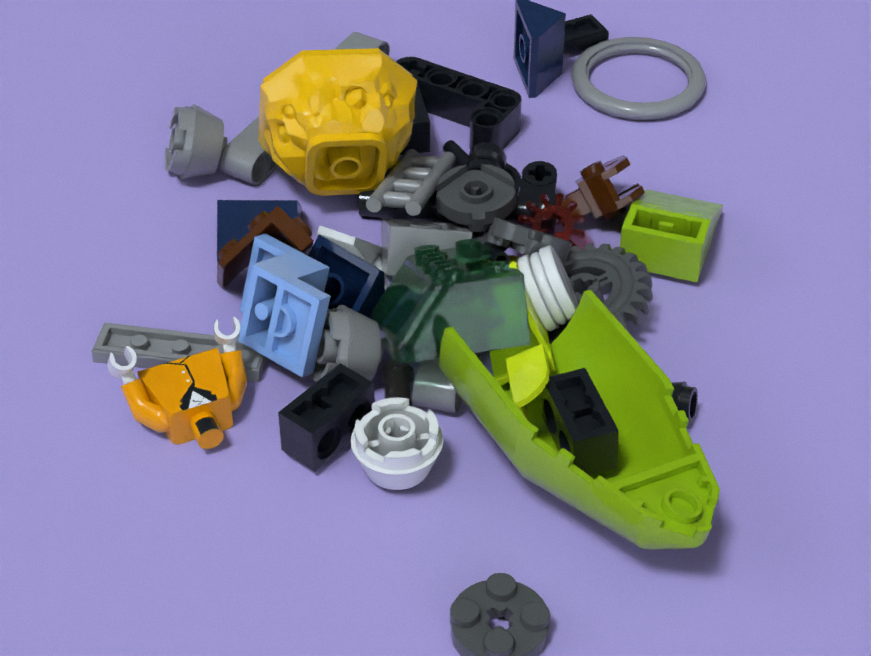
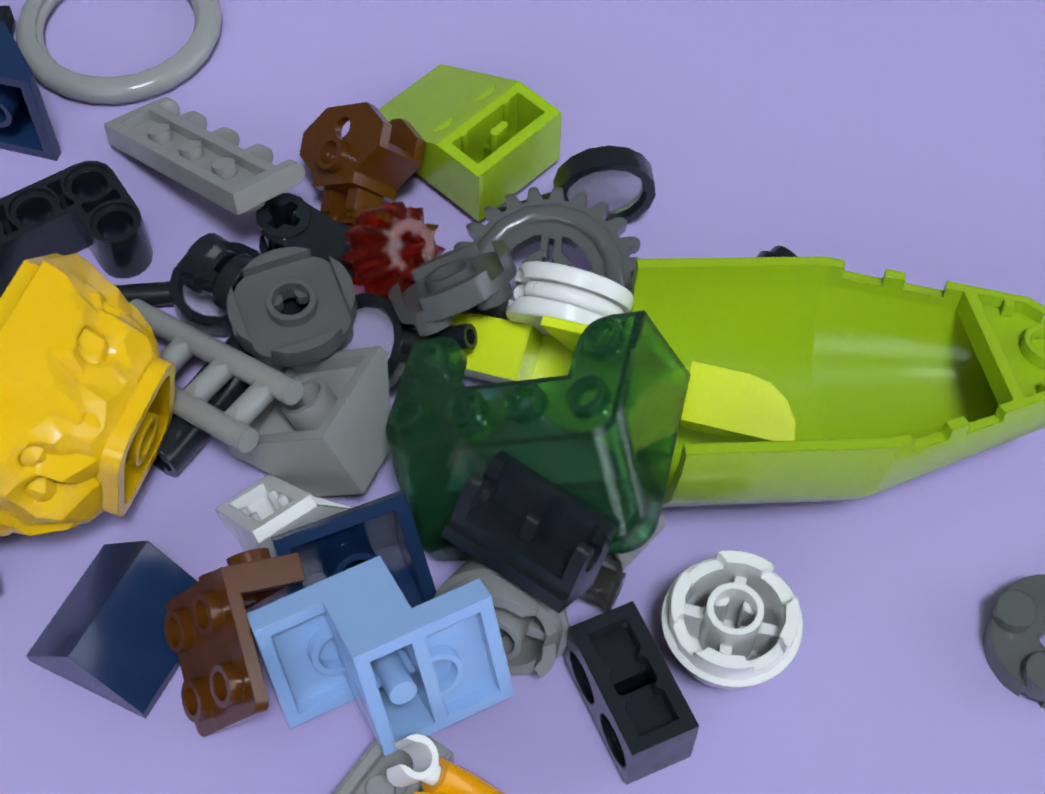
camera: 65 degrees left, 15 degrees up
black brick [542,368,619,476] -> none
none -> light grey hinge [104,97,305,216]
none -> black hinge [441,450,620,613]
none -> black piece [497,145,656,223]

